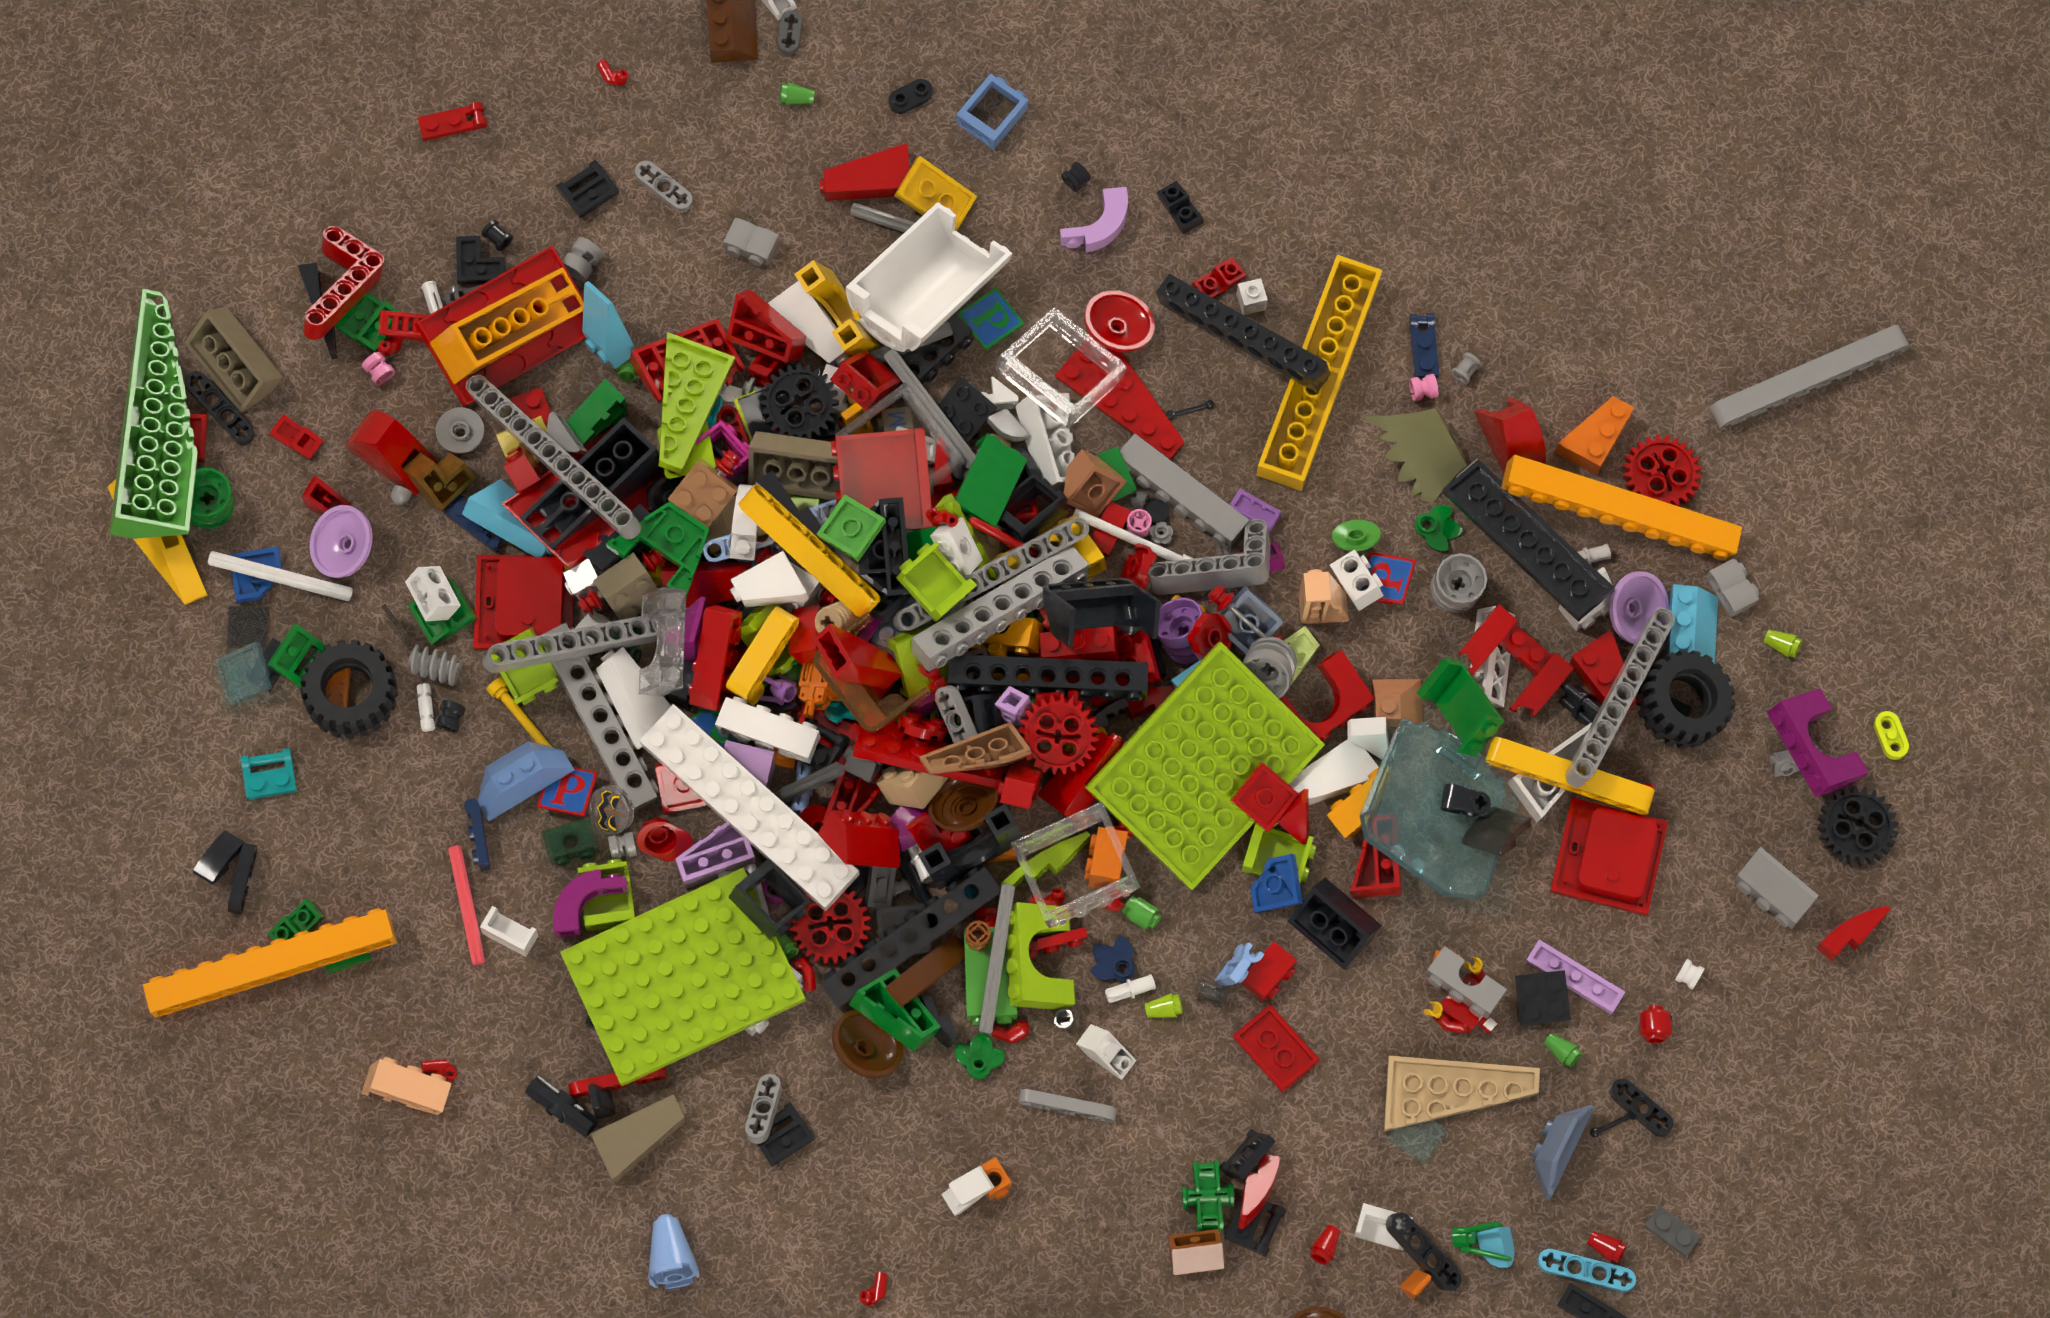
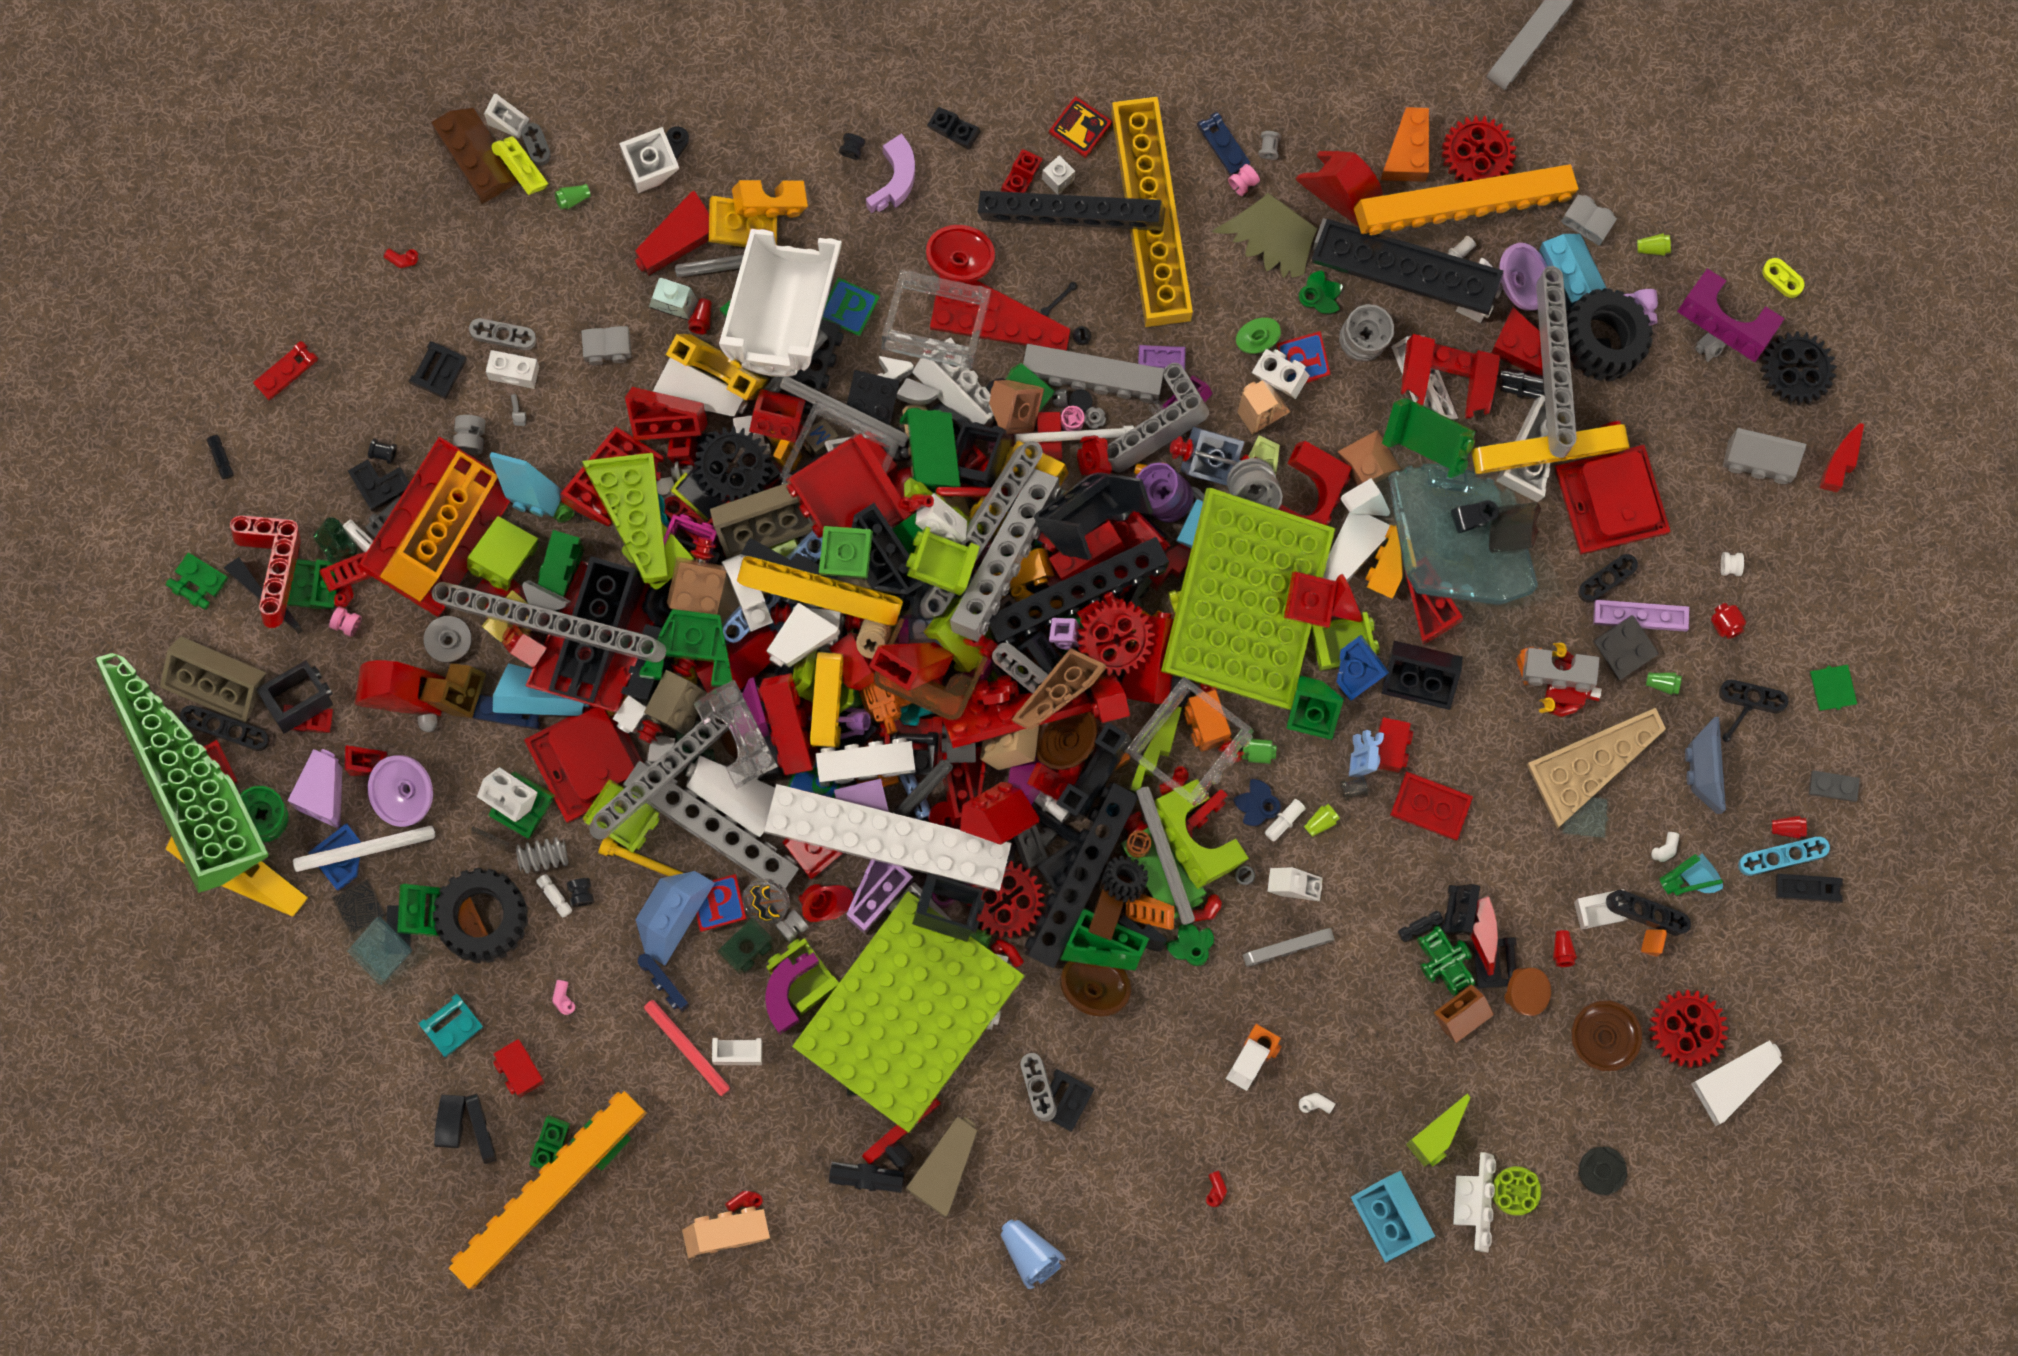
camera: 30 degrees left, 5 degrees up
medium blue window [956,74,1028,150] -> none
red plate [1187,613,1231,660] -> none
none -> green plate [166,552,228,610]
none -> black axle [207,435,234,480]
none -> black window [256,660,333,734]
none -> lavender slope [288,749,343,829]
none -> clear green piece [314,517,357,564]
none -> lime panel [467,516,538,591]
none -> white brick [486,350,539,389]
none -> neon yellow plate [492,136,549,195]
none -> red brick [493,1039,545,1098]
none -> light grey hand [511,394,526,426]
none -> bright pink arm [552,980,575,1015]
none -> white slope [619,127,679,193]
none -> light aqua torso [649,278,698,320]
none -> red cone [688,298,712,335]
none -> light orange arch [732,180,808,218]
none -> tile [1049,96,1112,159]
none -> black hinge [1073,326,1091,346]
none -> black tyre [1102,856,1149,902]
none -> orange slope [1126,894,1174,930]
none -> green slope [1286,675,1343,740]
none -> white arm [1299,1093,1336,1114]
none -> black axle [1398,911,1444,942]
none -> dark orange tile [1504,967,1551,1016]
none -> black beam [1578,554,1638,603]
none -> lavender piece [1624,289,1658,325]
none -> white arm [1651,832,1679,862]
none -> green piece [1810,665,1857,711]

